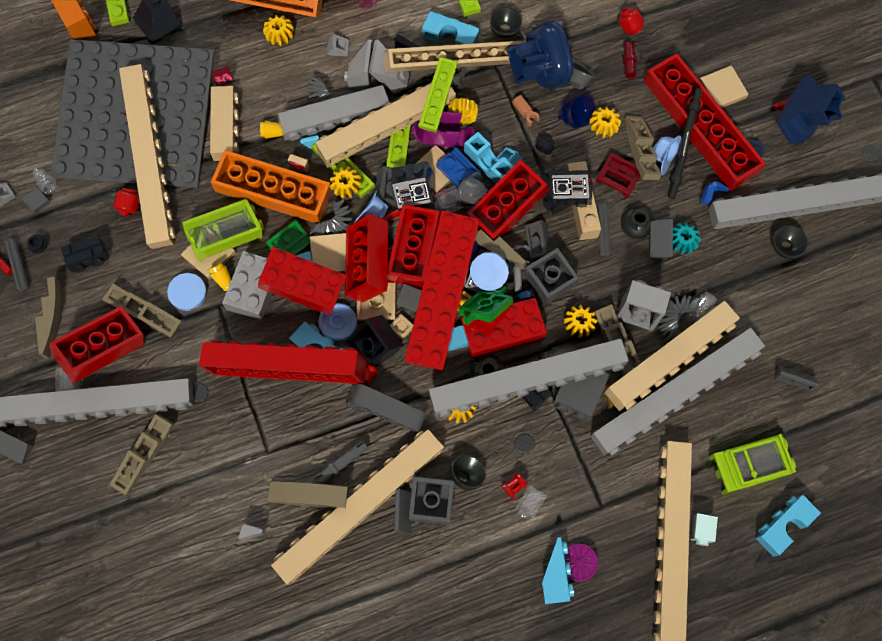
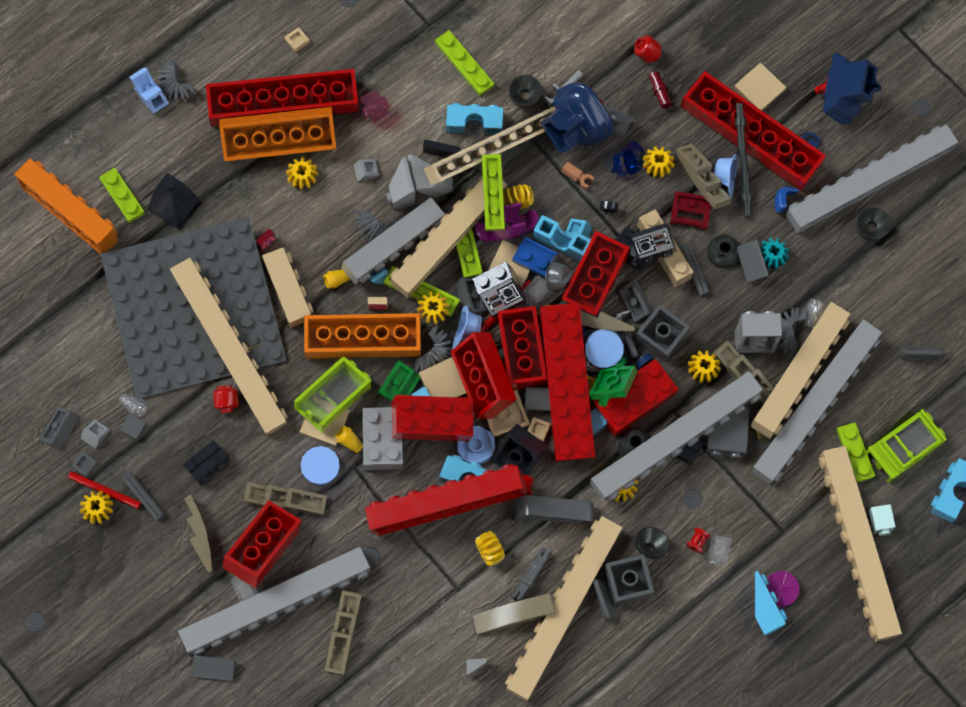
camera: 20 degrees left, 0 degrees up
black plate [27,235,47,254] -> none
none -> yellow gear [475,531,505,566]
none -> lime plate [836,422,875,483]

